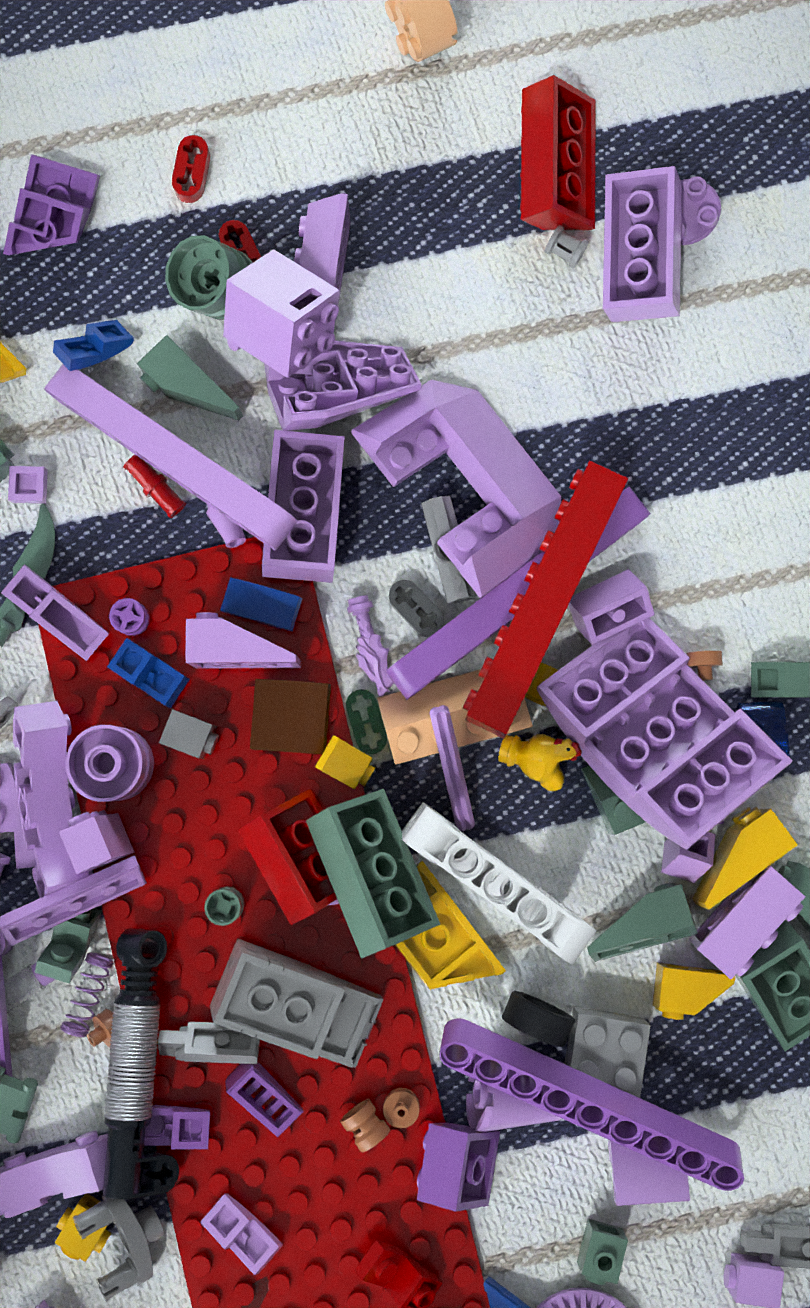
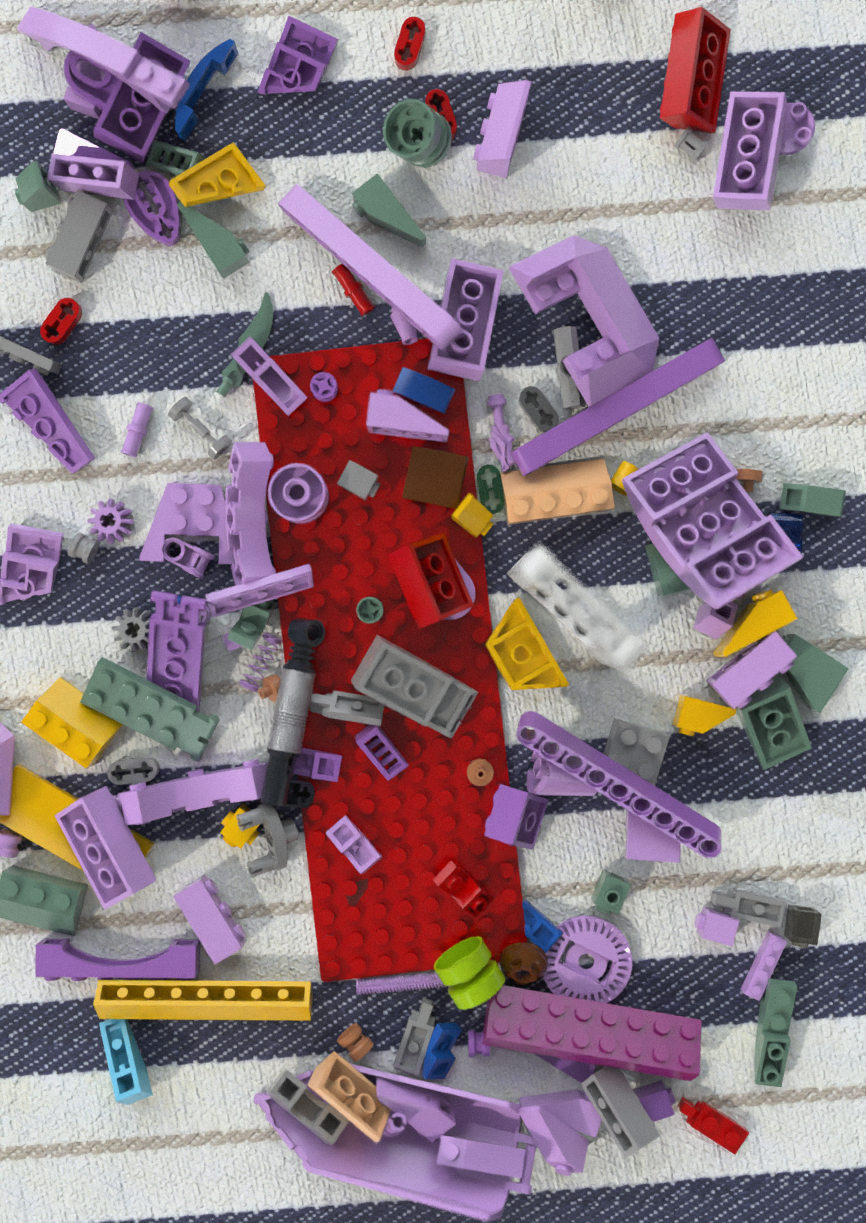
camera: 10 degrees right, 5 degrees up
lavender plate [8,466,48,504] -> none
blue slope [53,320,134,371] -> none
lavender brick [59,810,134,874] -> none
blue slope [107,638,190,709] -> none
lavender container [223,249,340,378] -> none
lavender wedge [264,340,421,431] -> none
sand green brick [306,789,440,958] -> none
nougat wheel [340,1099,390,1152] -> none
lavender axle [429,705,475,831] -> none
red brick [462,460,629,739] -> none
yellow animal [498,734,582,791] -> none
black tyre [502,991,575,1047] -> none
lavender brick [569,569,655,645] -> none
sand green slope [587,883,698,962] -> none

